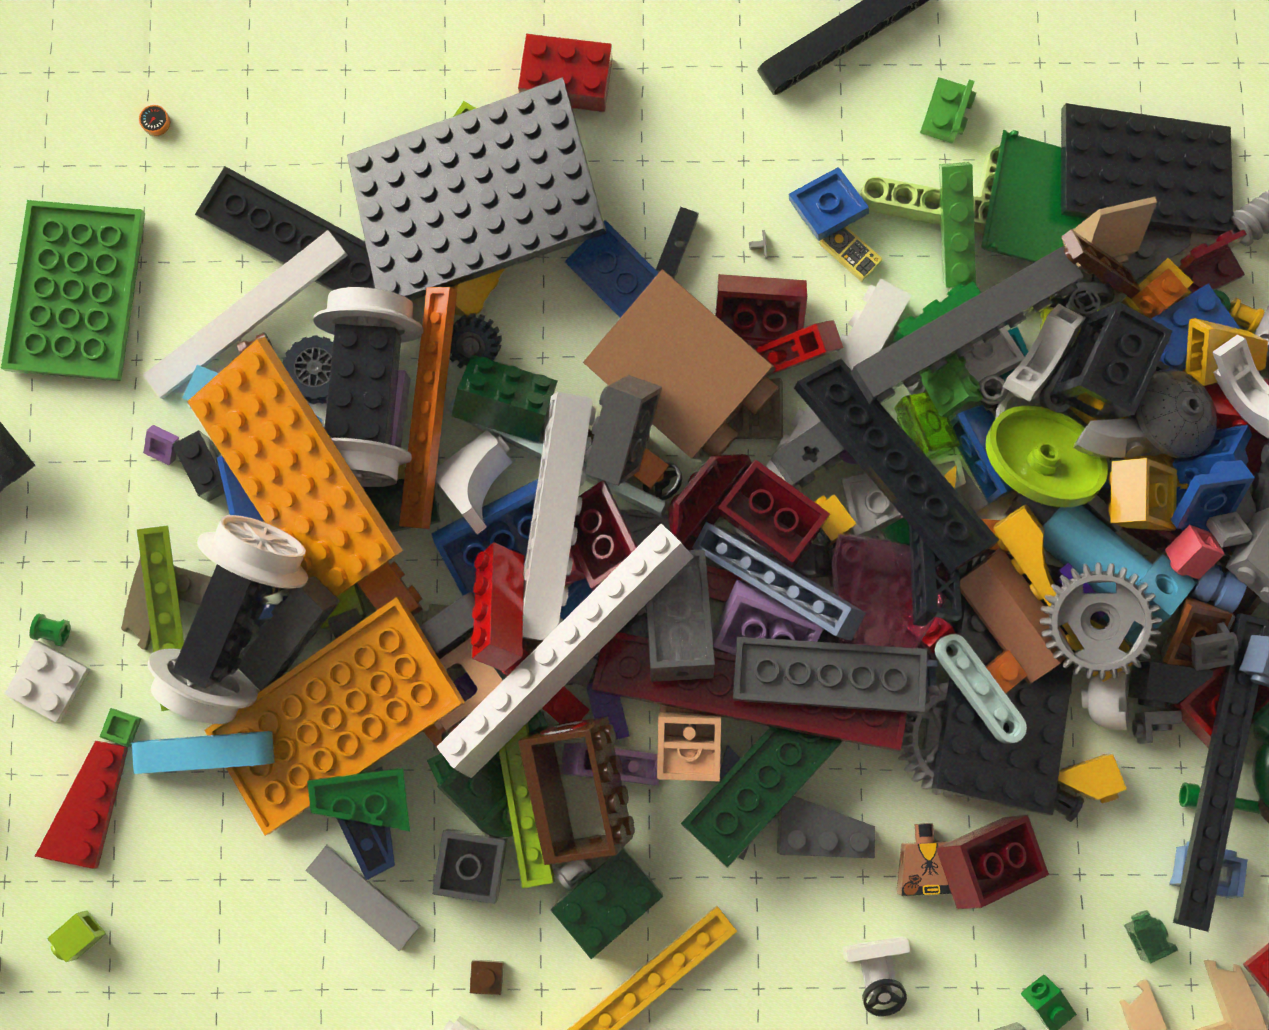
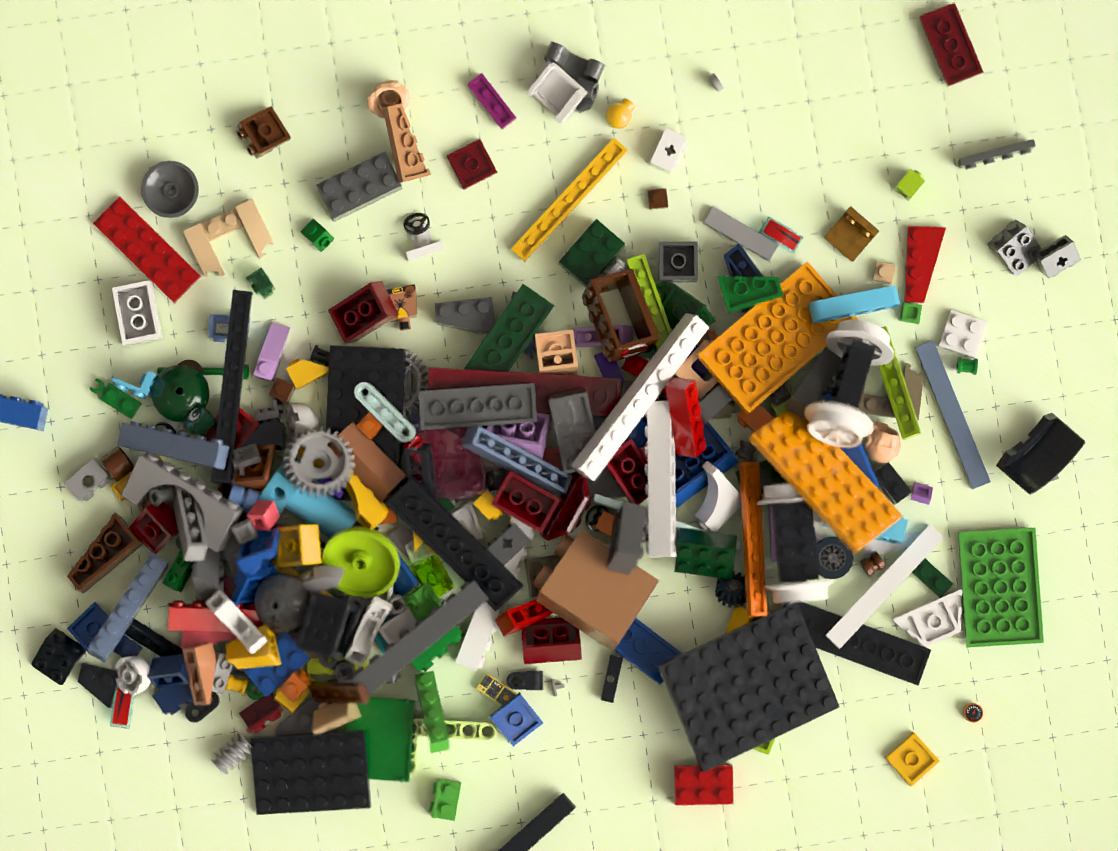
camera: 170 degrees right, 5 degrees up
none -> lavender slope [253,322,290,382]
none -> reddish brown brick [269,377,296,404]
none -> black piece [506,671,543,690]
none -> dark grey wheel [735,440,757,462]
none -> slope [759,216,804,253]
none -> pearl gold bracket [824,206,879,262]
none -> light nougat helmet [863,421,901,463]
none -> tan plate [872,261,896,284]
none -> yellow tile [885,732,940,787]
none -> white wing [893,589,962,647]
none -> dark green plate [911,558,953,598]
none -> sand blue tile [915,340,991,489]

